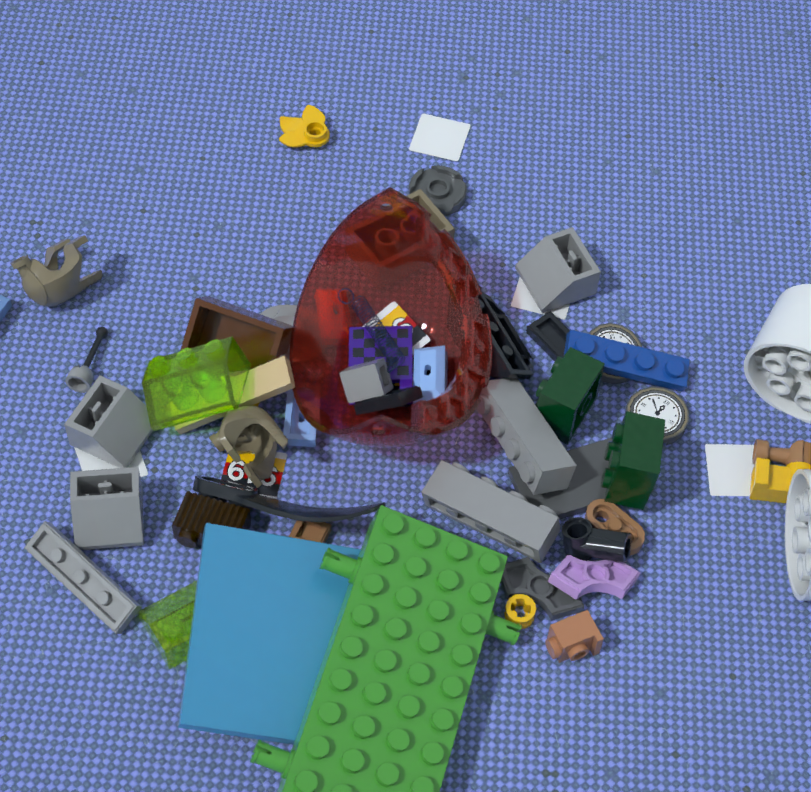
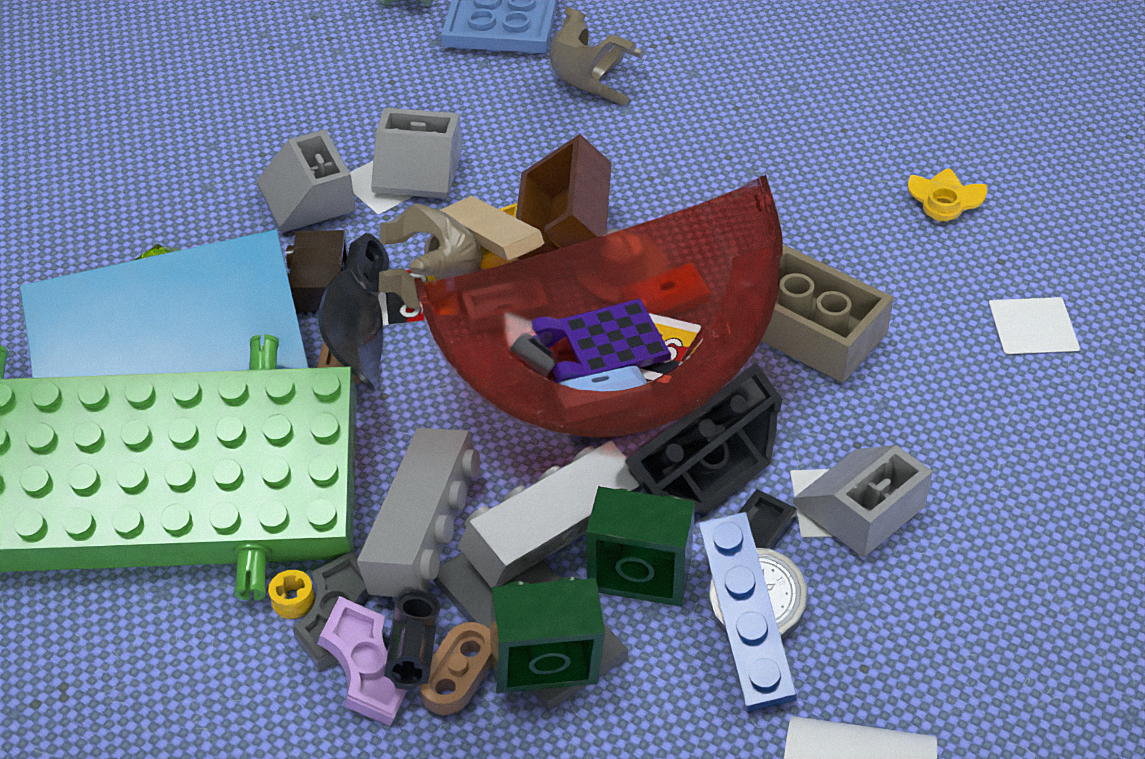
camera: 75 degrees right, 10 degrees down
light grey tile [24,521,142,634] -> none
light grey hinge [65,327,108,393] -> none
clear neon green slope [142,336,251,431] -> none
dark blue piece [338,288,405,373] -> none
light grey panel [339,358,393,403] -> none
dark grey tile [408,165,467,216] -> none
nougat brick [545,610,604,663] -> none
tile [625,386,689,445] -> none

